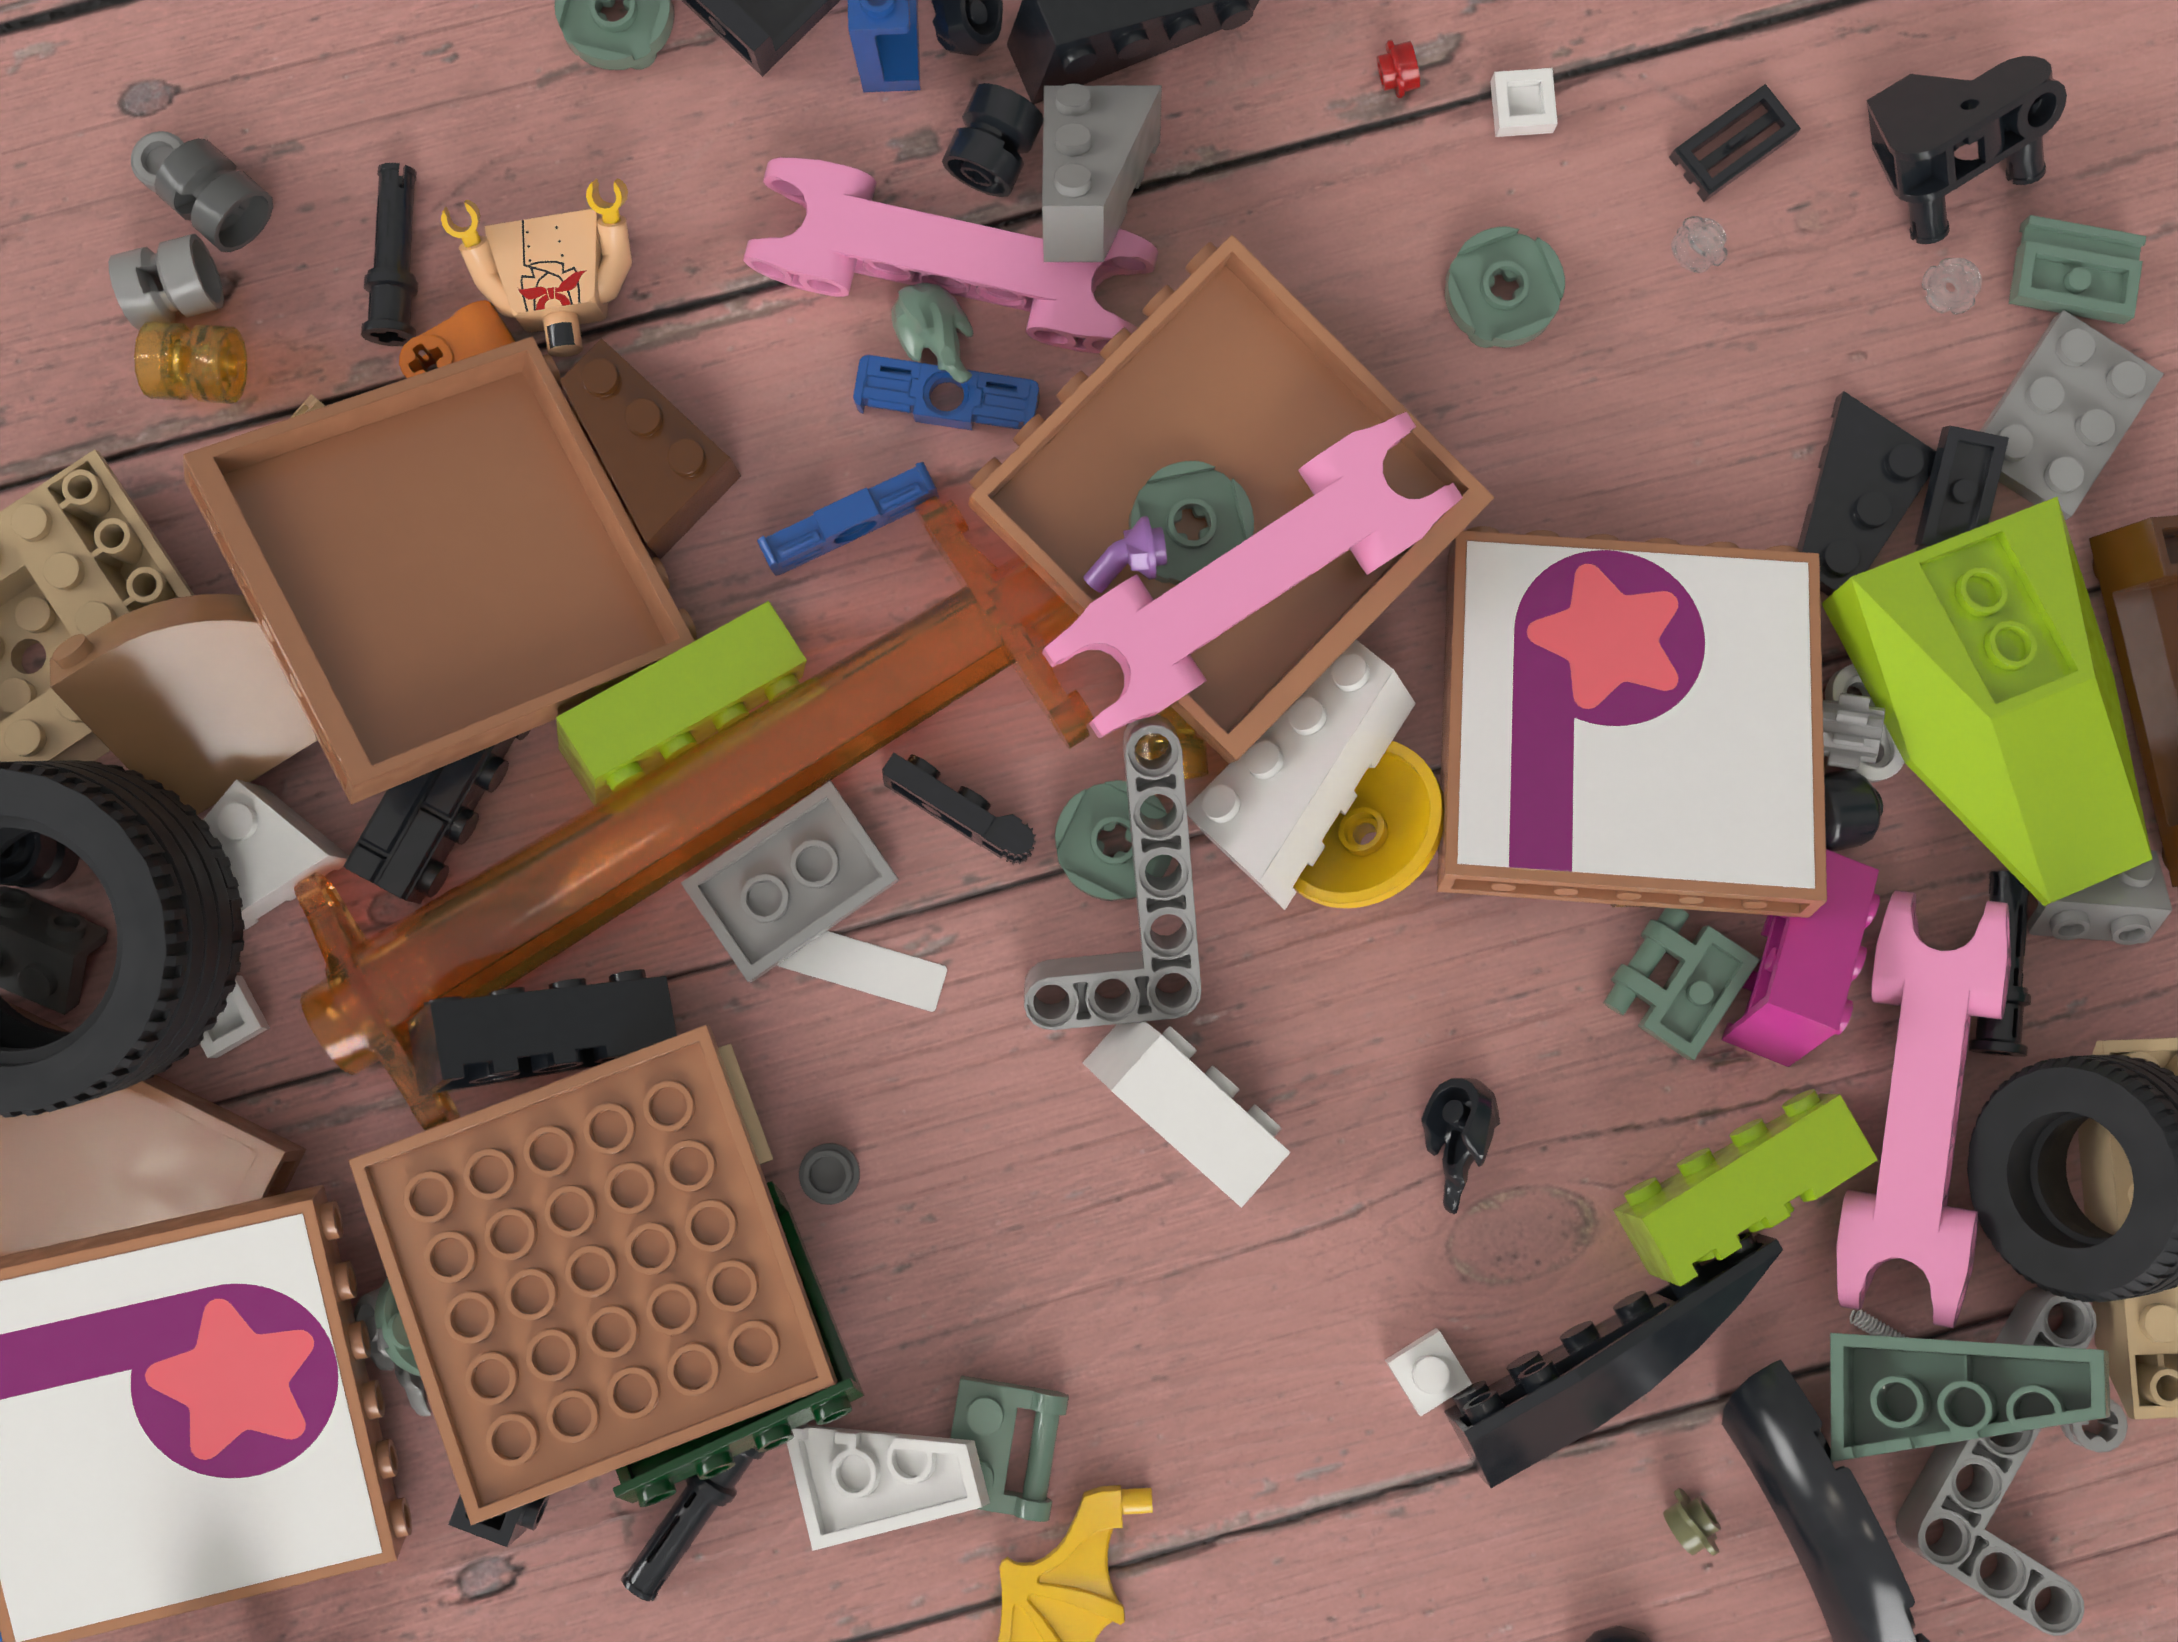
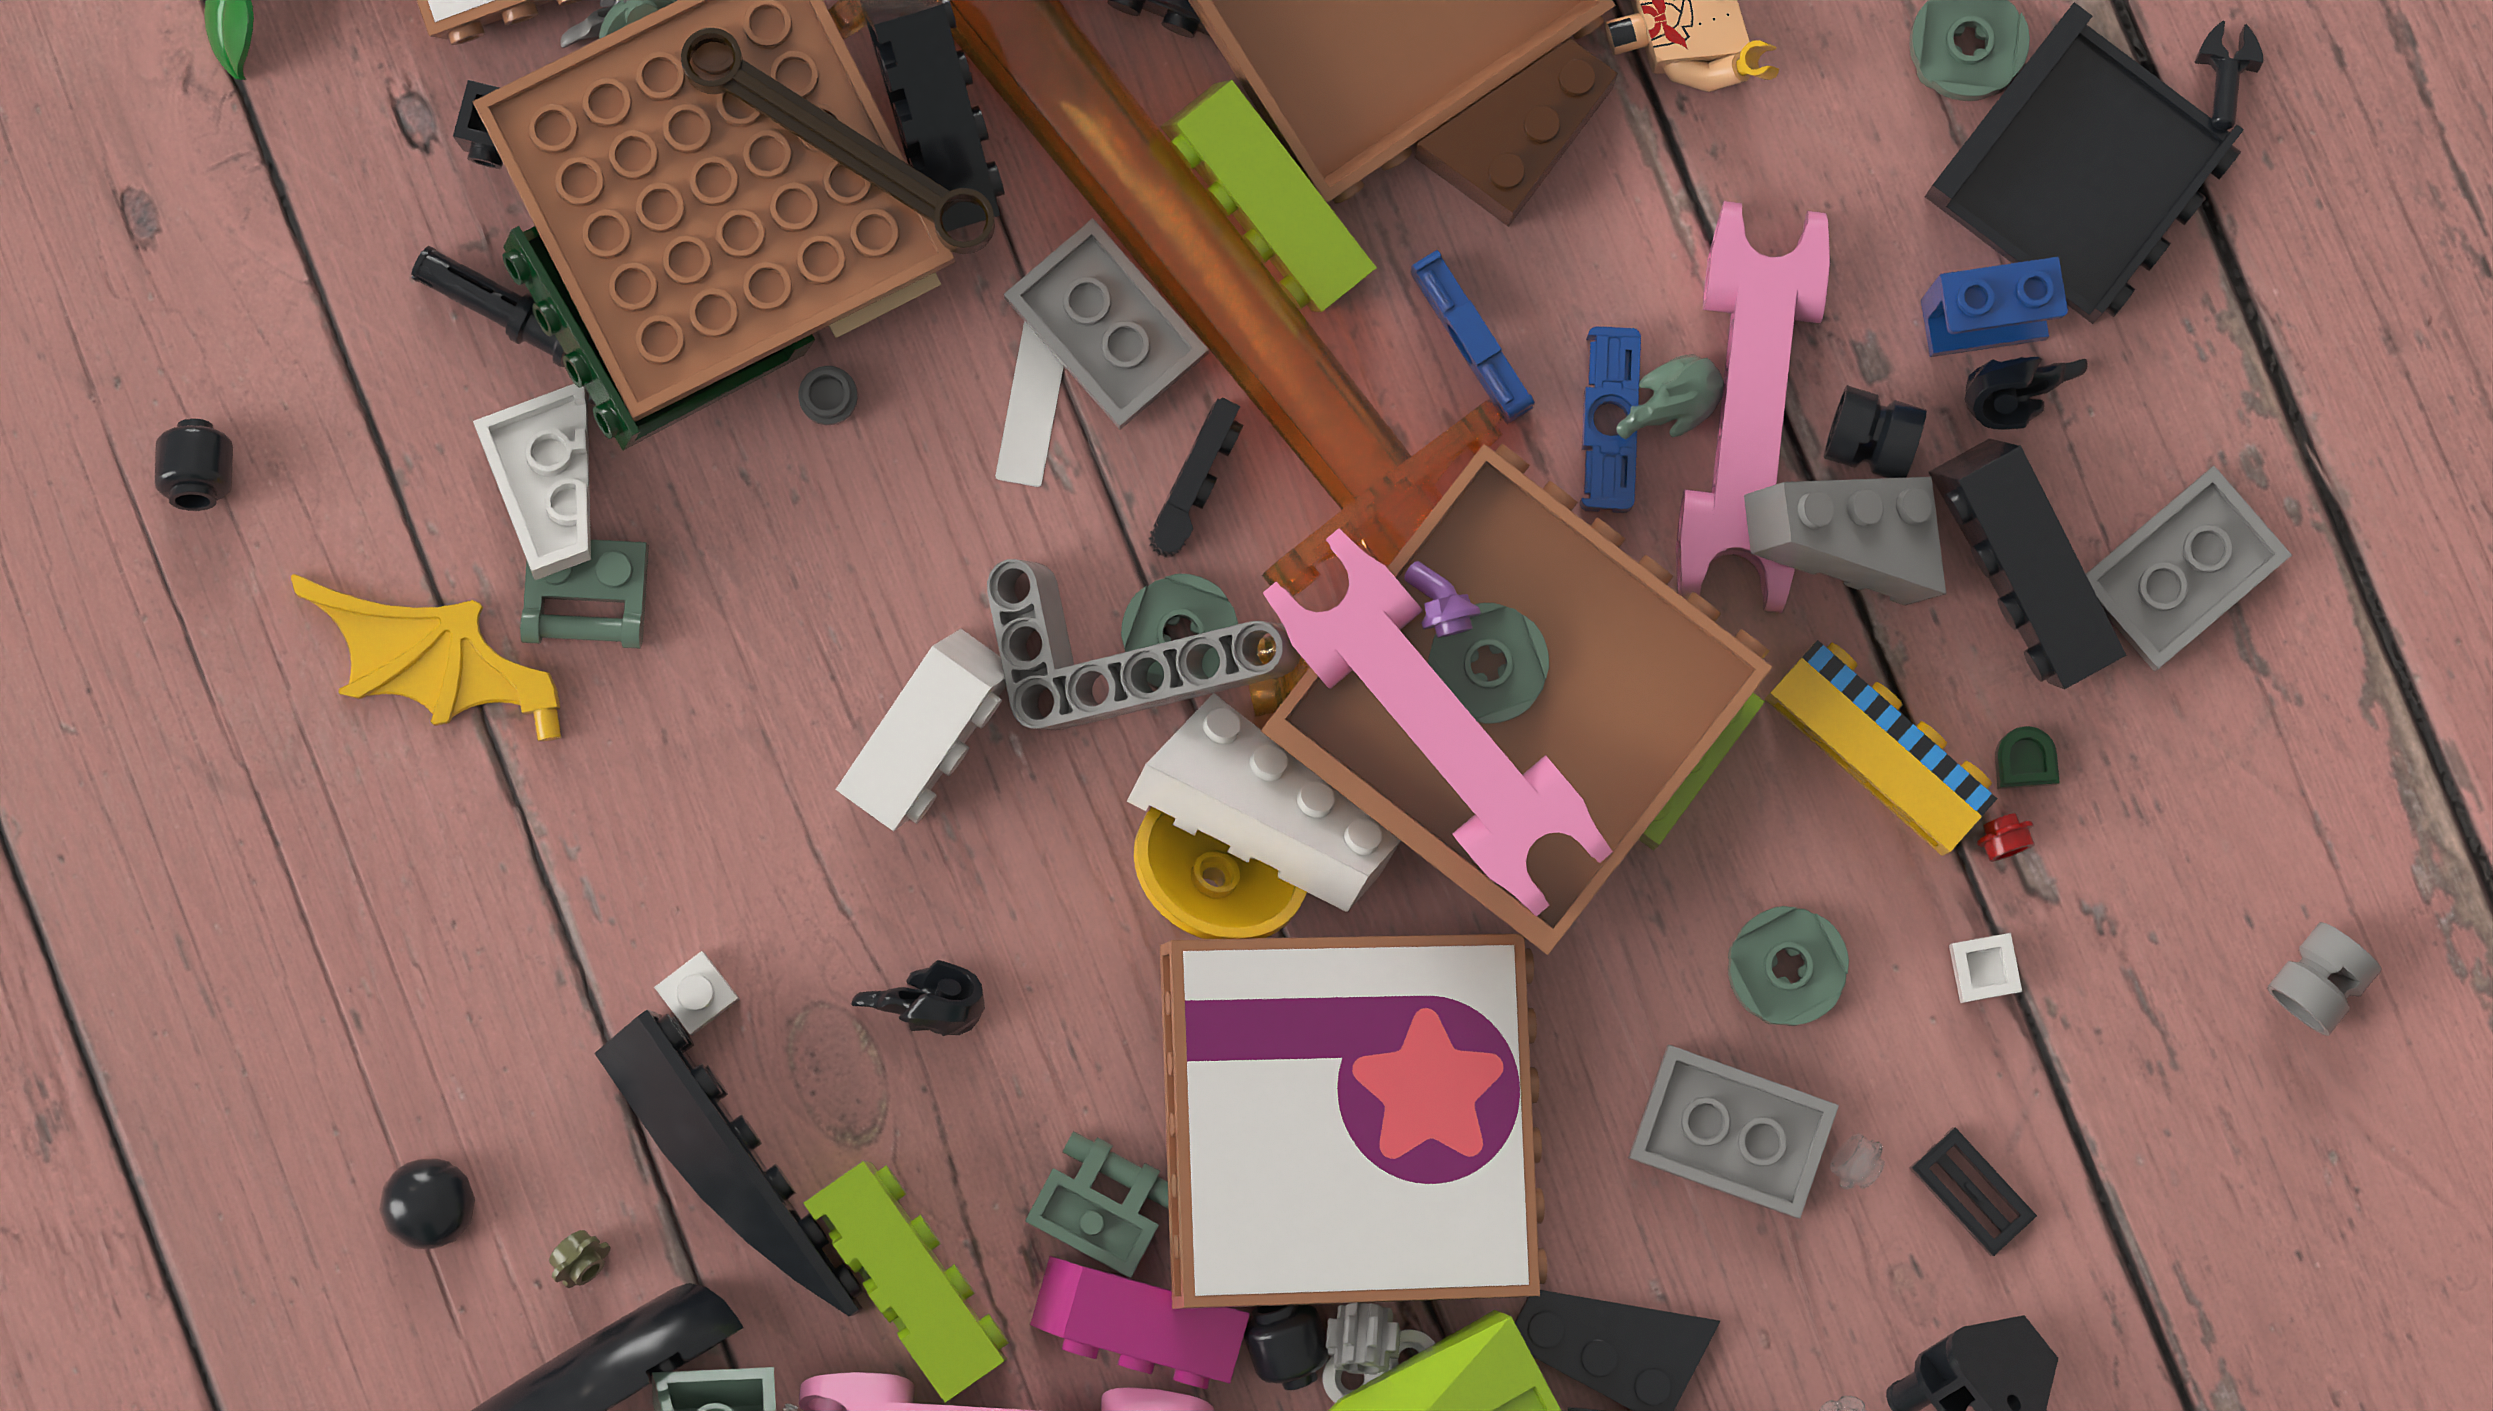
camera: 80 degrees right, 0 degrees up
none -> dark brown piece [681,28,995,254]
none -> light grey plate [1628,1045,1839,1219]
none -> yellow brick [1765,640,1998,856]
none -> dark green tile [1995,726,2060,789]

